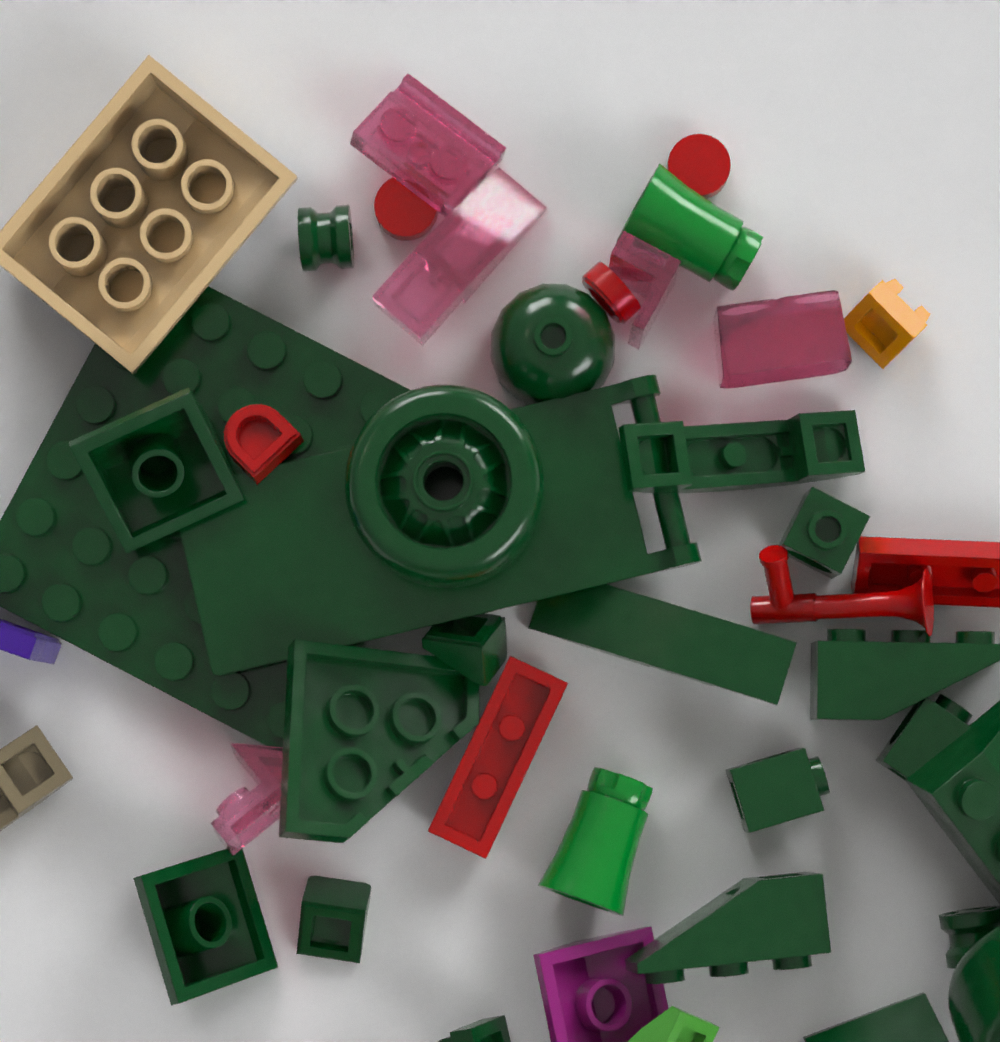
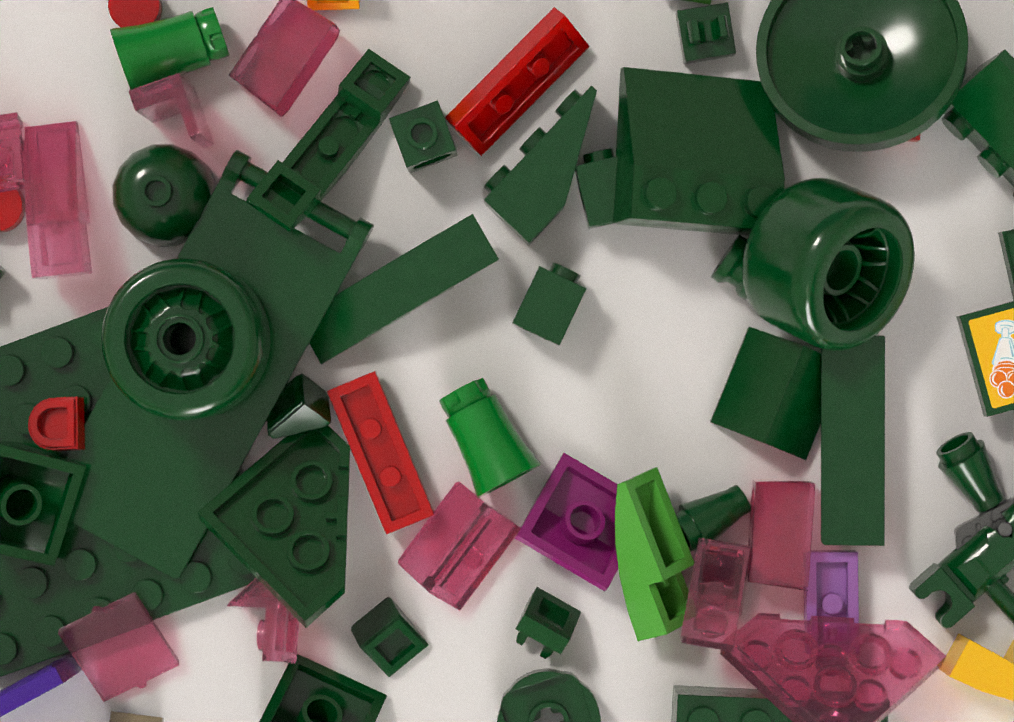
camera: 60 degrees left, 5 degrees up
red tile [582,261,641,324] -> none
dark green slope [625,872,831,984] -> none
red piece [750,545,934,636] -> none
none -> clear pink piece [58,592,179,702]
none -> clear pink panel [398,482,521,611]

